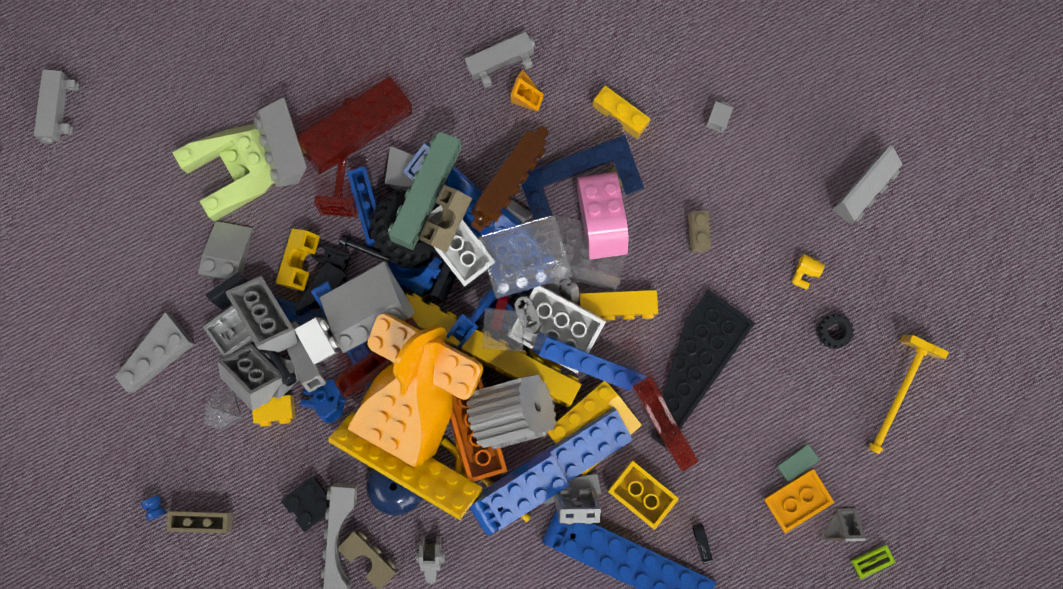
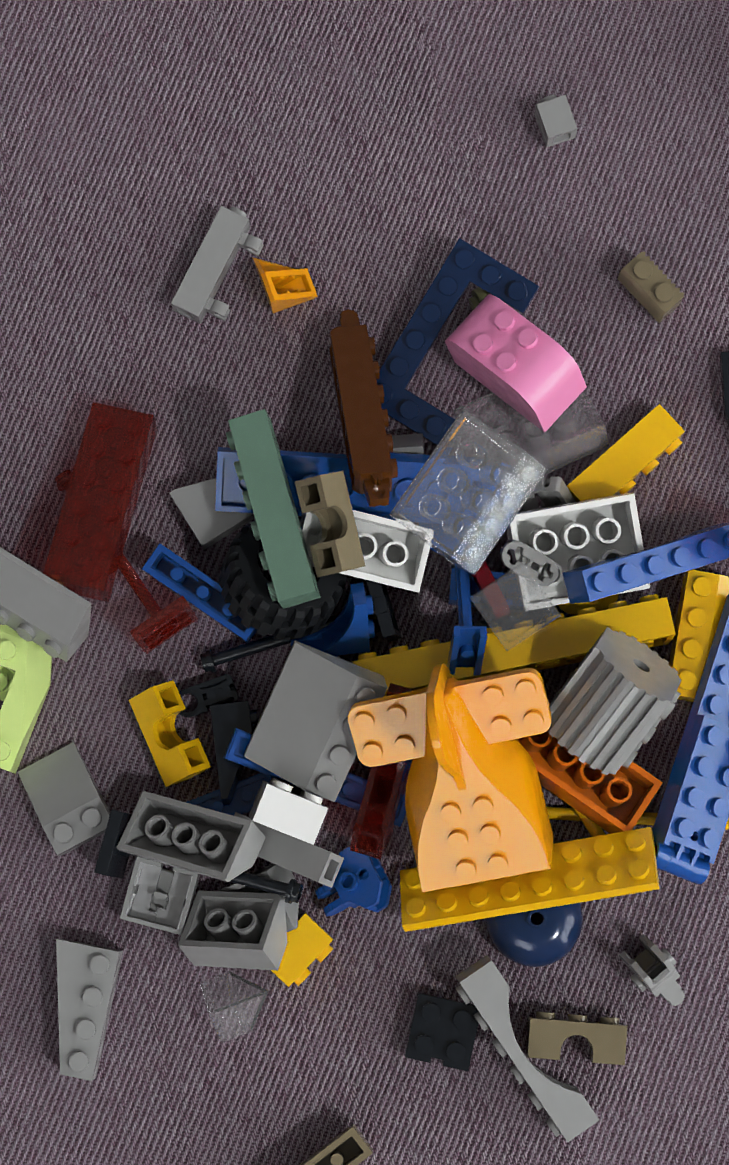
camera: 35 degrees left, 0 degrees up
yellow arch [593,86,650,139] -> none

